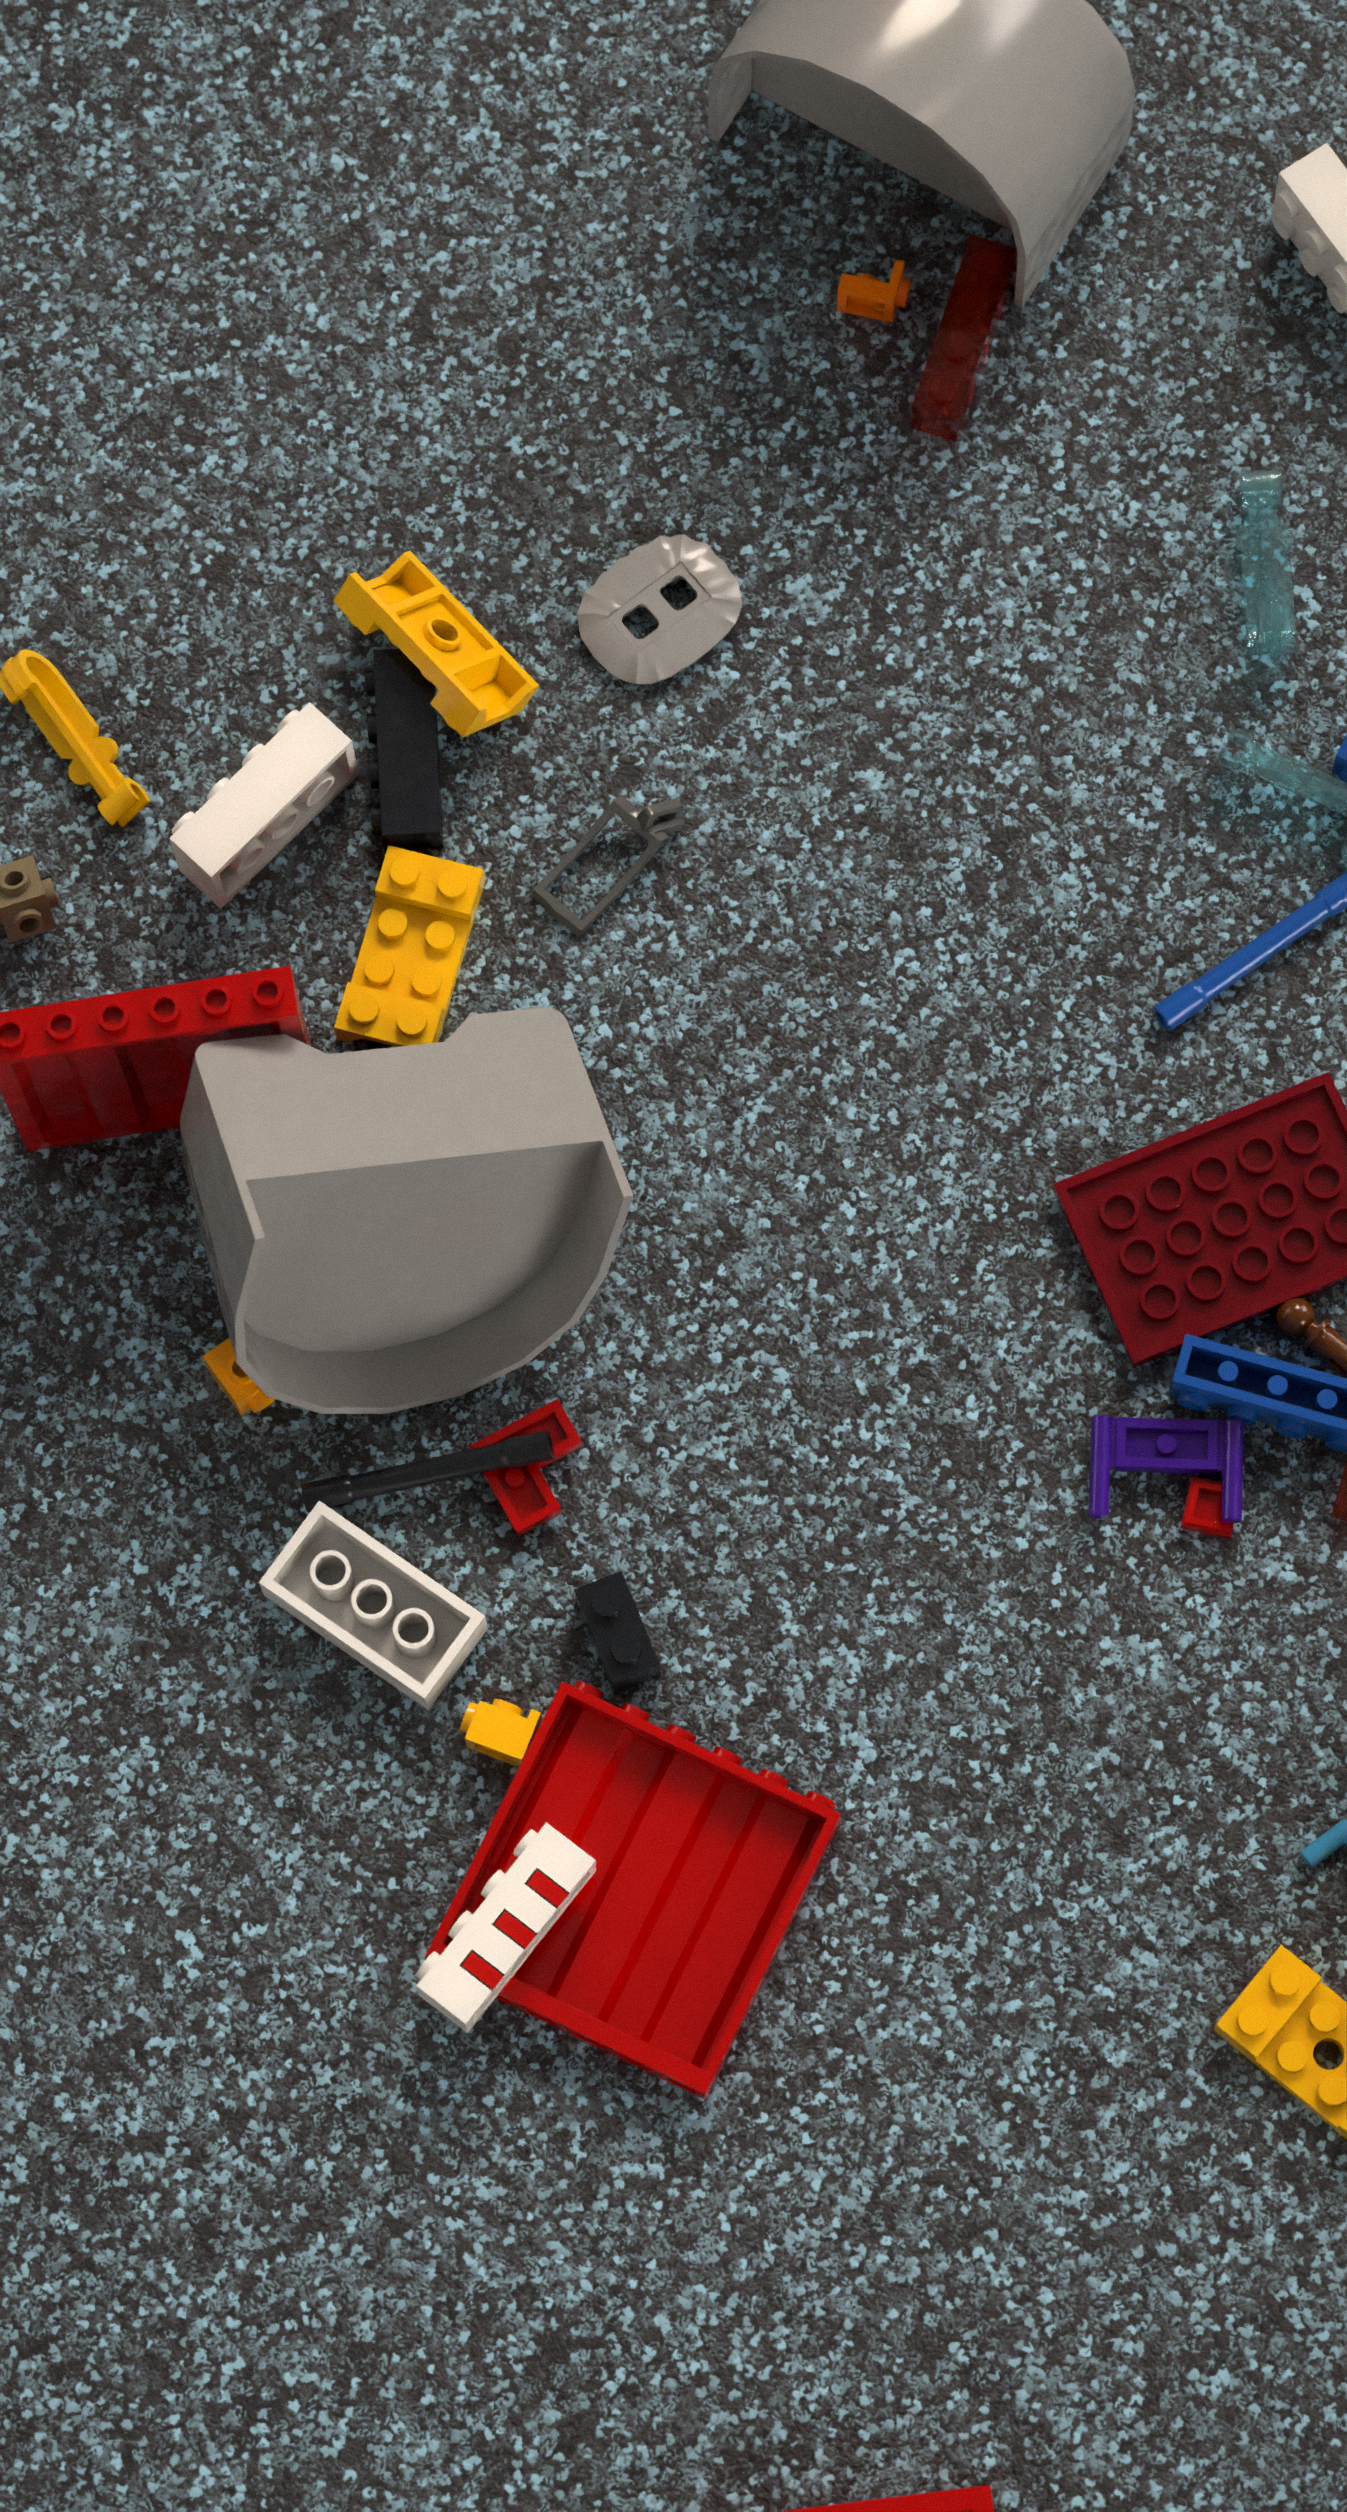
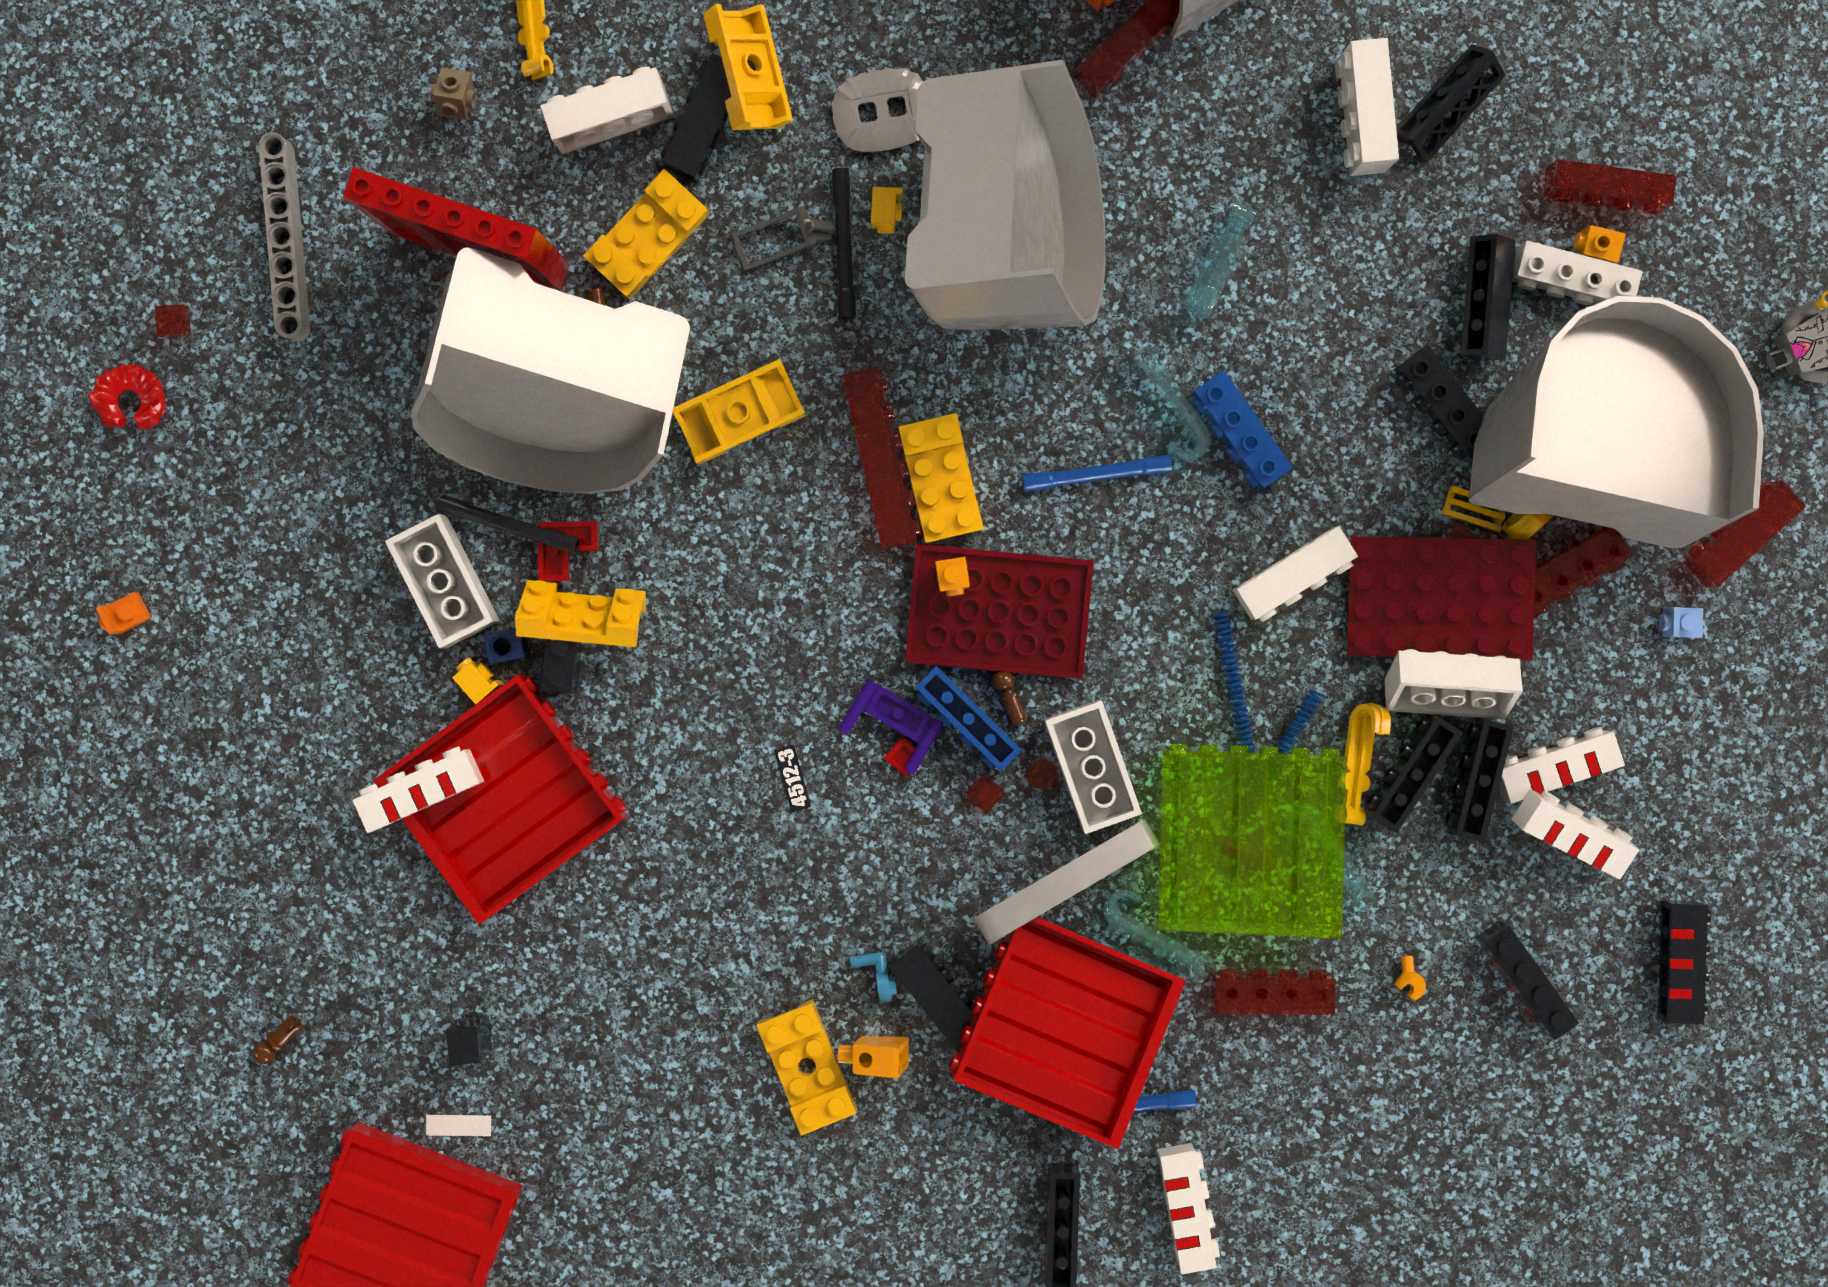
camera: 25 degrees right, 15 degrees up
none -> reddish brown pin [252,1015,304,1064]
none -> white sticker [426,1115,491,1136]
none -> black brick [446,1012,492,1066]
none -> dark blue brick [481,629,530,664]
none -> yellow piece [515,580,646,647]
none -> yellow piece [673,359,806,465]
none -> black sticker [774,744,811,812]
none -> black piece [832,167,856,319]
none -> clear red brick [842,367,921,551]
none -> yellow brick [871,187,903,234]
none -> yellow piece [899,413,984,544]
none -> light grey piece [905,60,1106,330]
none -> light orange brick [935,557,970,597]

